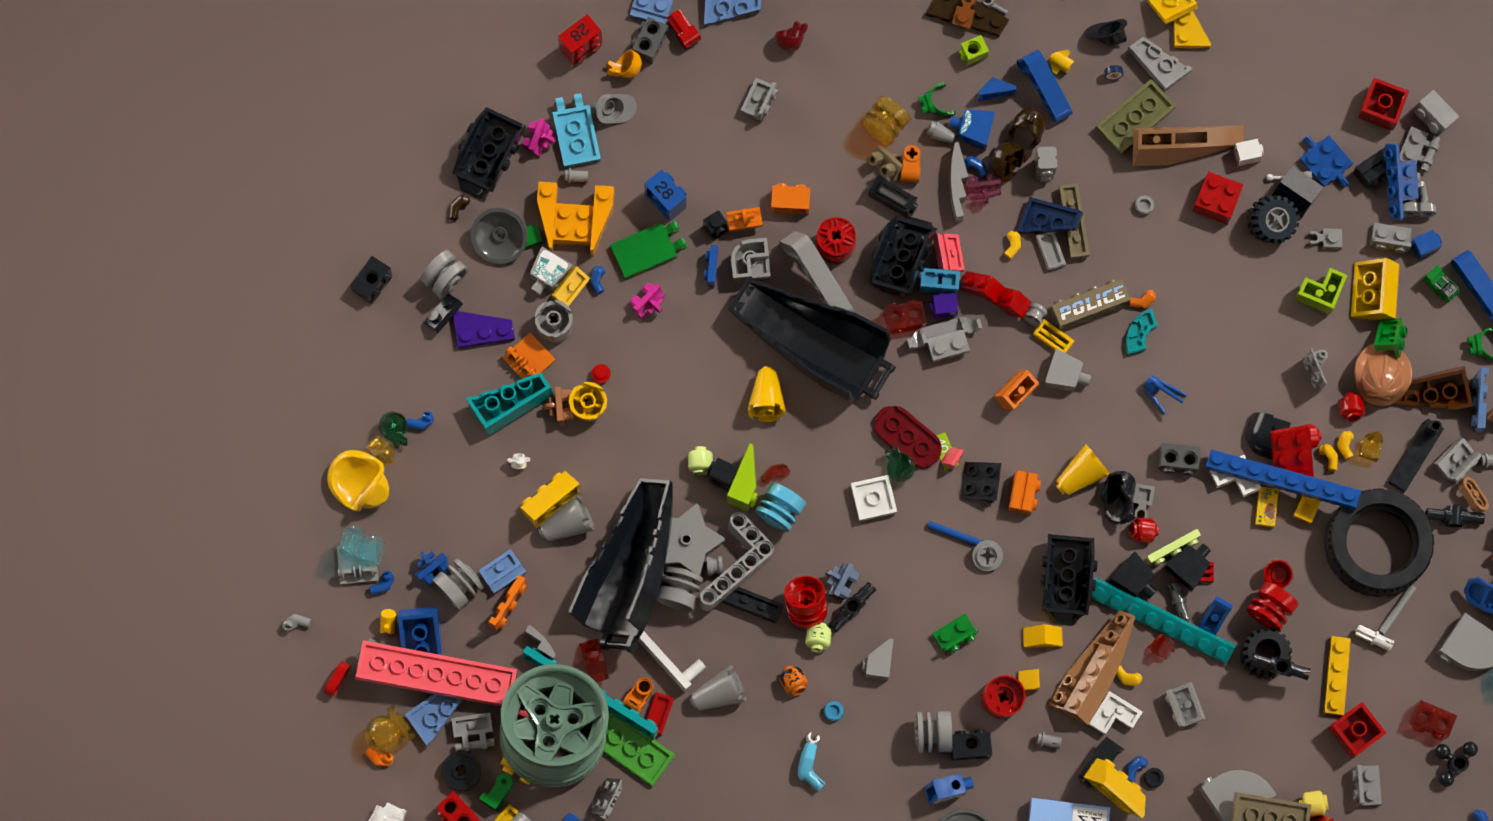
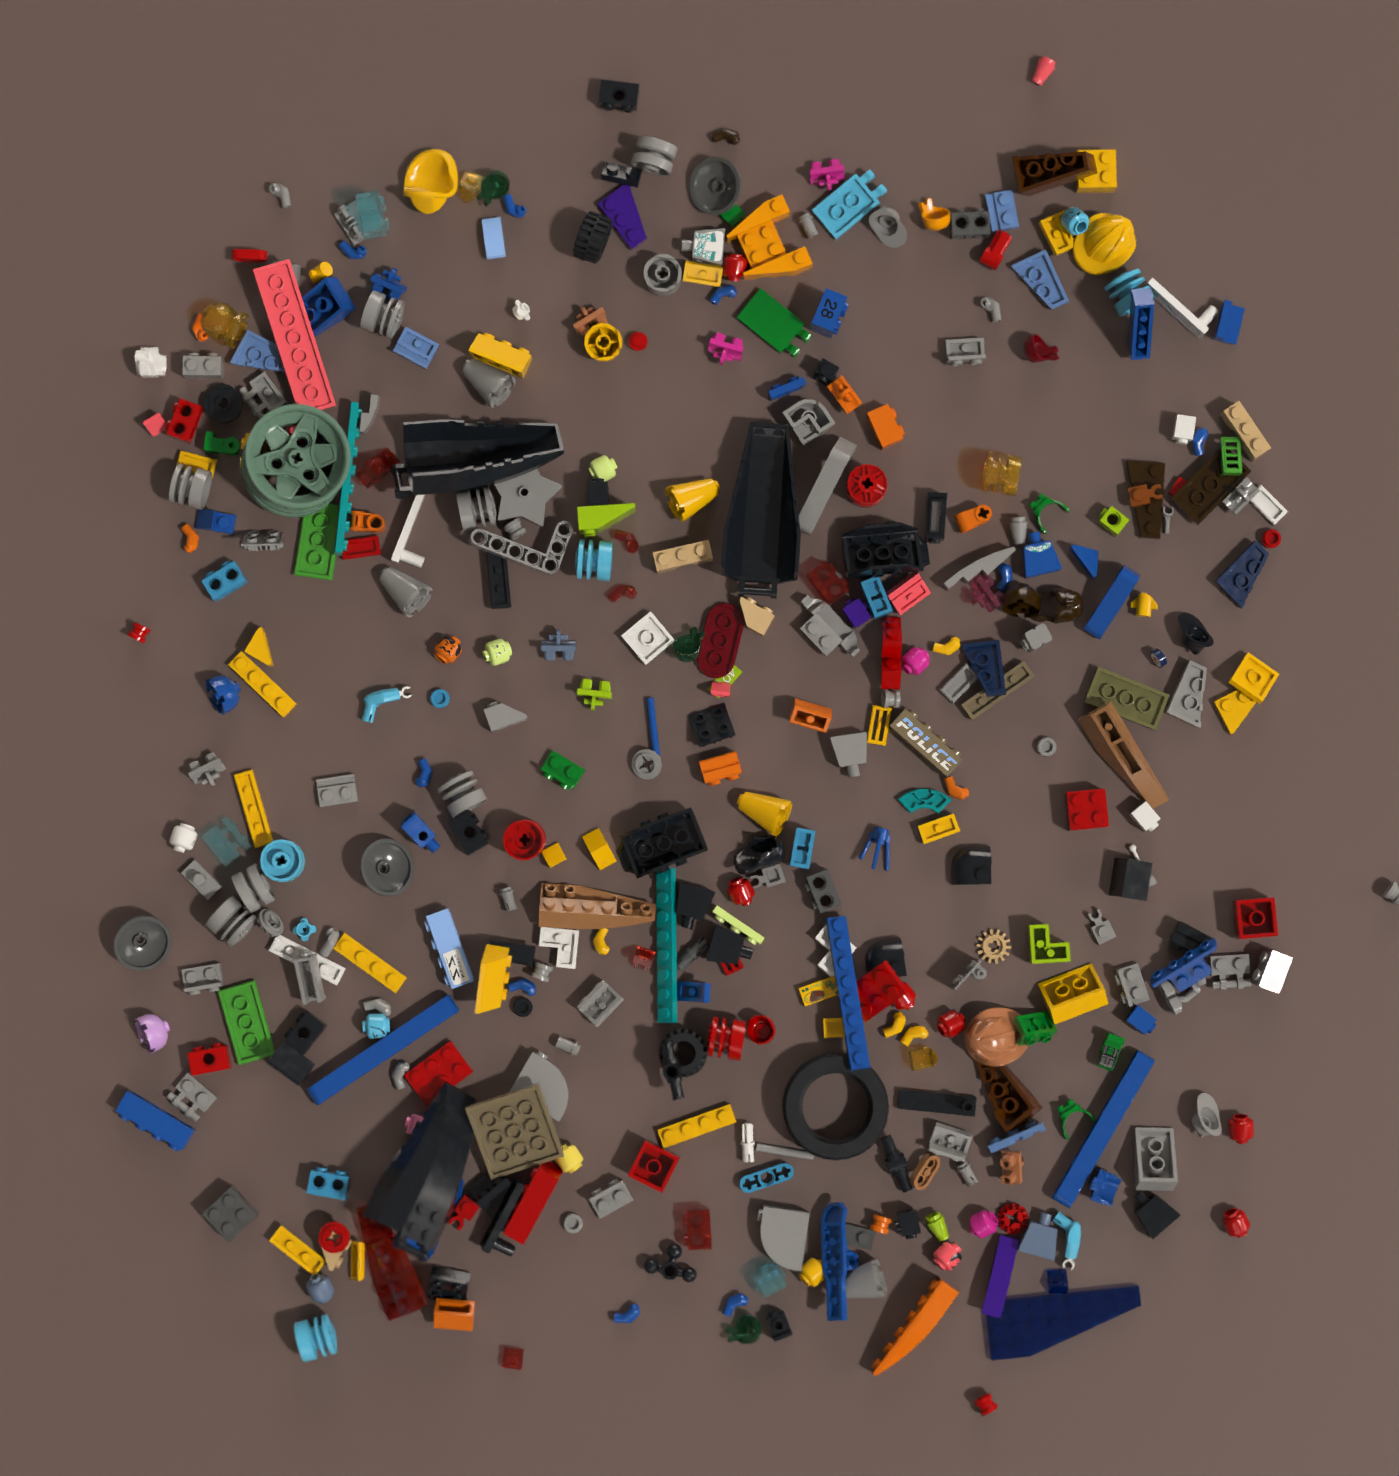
camera: 65 degrees right, 10 degrees up
black slope [453,107,526,199] -> none
teal wedge [466,373,553,436] -> none
orange wing [489,575,527,632] -> none
orange hinge [502,333,556,379] -> none
red brick [558,14,602,65] -> none
red wheel [784,576,828,628] -> none
black pin [828,582,877,633] -> none
dark tan hips [868,145,904,181] -> none
black wheel [1247,196,1300,243] -> none
blue plate [1299,135,1353,188] -> none
none -> light grey brick [182,353,224,379]
none -> blue arm [416,758,433,787]
none -> light blue slope [482,217,506,259]
none -> light grey wheel [530,961,553,982]
none -> light grey pin [555,1036,581,1056]
none -> black tyre [573,211,612,264]
none -> lime hips [577,679,612,711]
none -> clear red arm [608,585,637,603]
none -> tan arch [653,540,713,574]
none -> red head [722,254,747,281]
none -> tan slope [739,596,775,637]
none -> dark azure beam [739,1162,794,1193]
none -> dark azure brick [789,828,816,869]
none -> dark pink head [901,647,930,676]
none -> yellow plate [917,813,960,844]
none -> black brick [951,846,992,885]
none -> tan gear [976,929,1011,964]
none -> light grey arm [980,297,1002,322]

